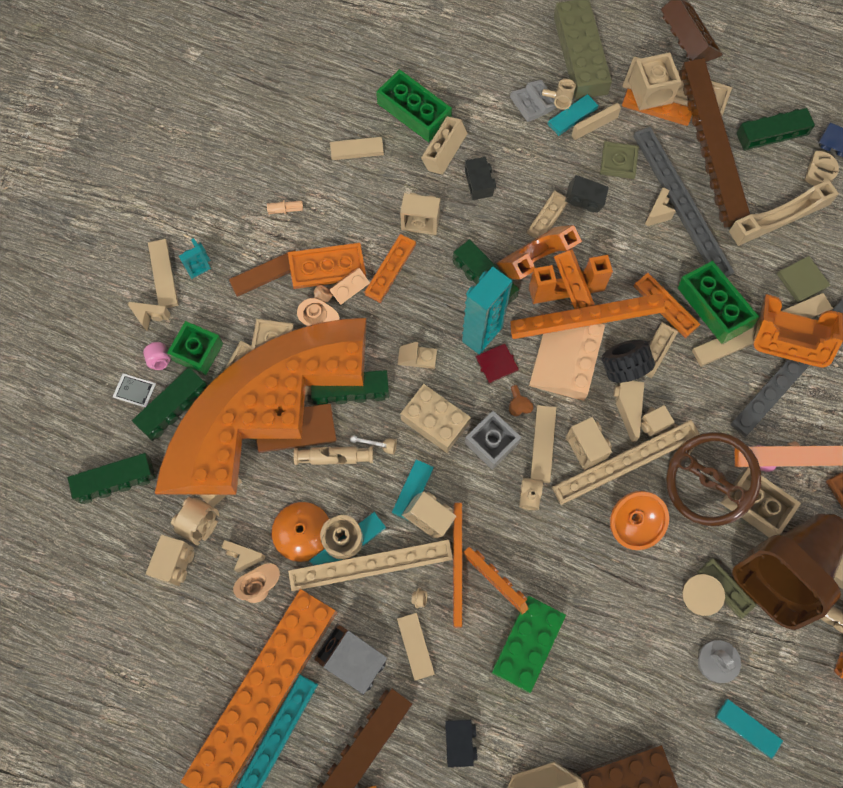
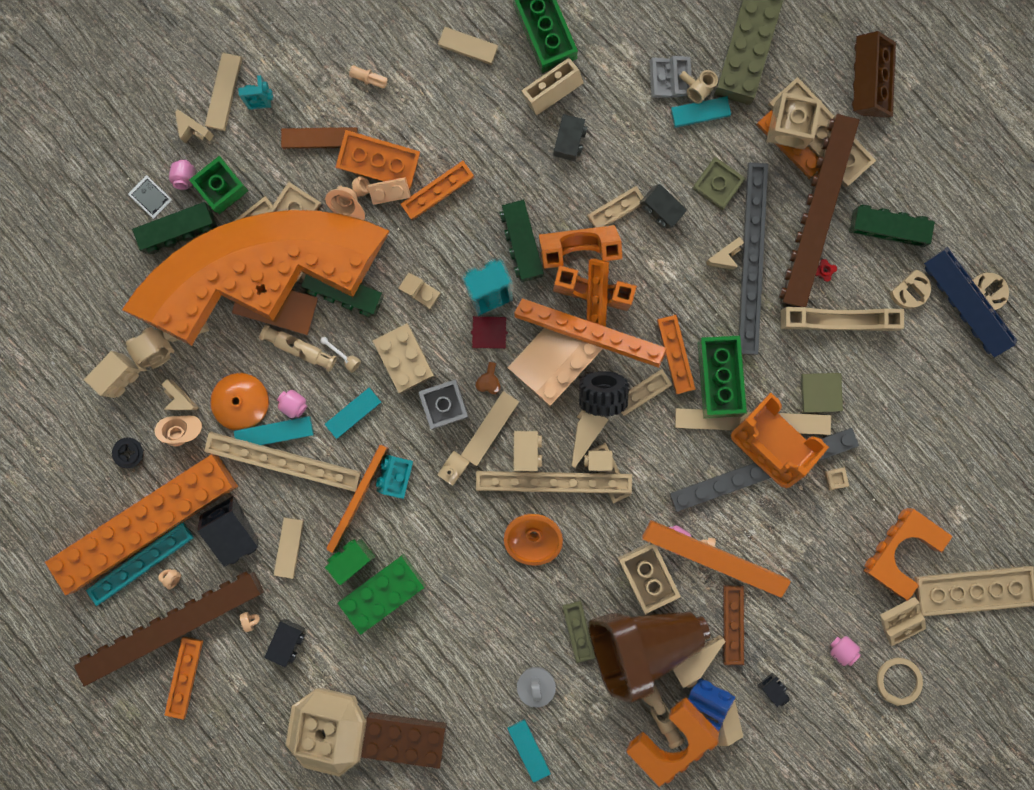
camera: 30 degrees right, 15 degrees up
dark green brick [67,453,156,504] -> none
tan brick [320,515,363,560] -> none
tan brick [400,193,440,235] -> none
tan brick [402,492,456,539] -> none
tan plate [412,588,428,608] -> none
orange plate [463,547,529,615] -> none
tan tile [572,103,621,140] -> none
reddish brown piece [666,432,761,526] -> none
tan tile [682,574,725,616] -> none
none -> black gear [112,437,144,468]
none -> light nougat tile [158,569,181,590]
none -> light nougat tile [240,612,260,633]
none -> bright pink head [277,390,307,418]
none -> green brick [325,539,376,586]
none -> teal bracket [376,454,413,499]
none -> red plate [816,259,837,282]

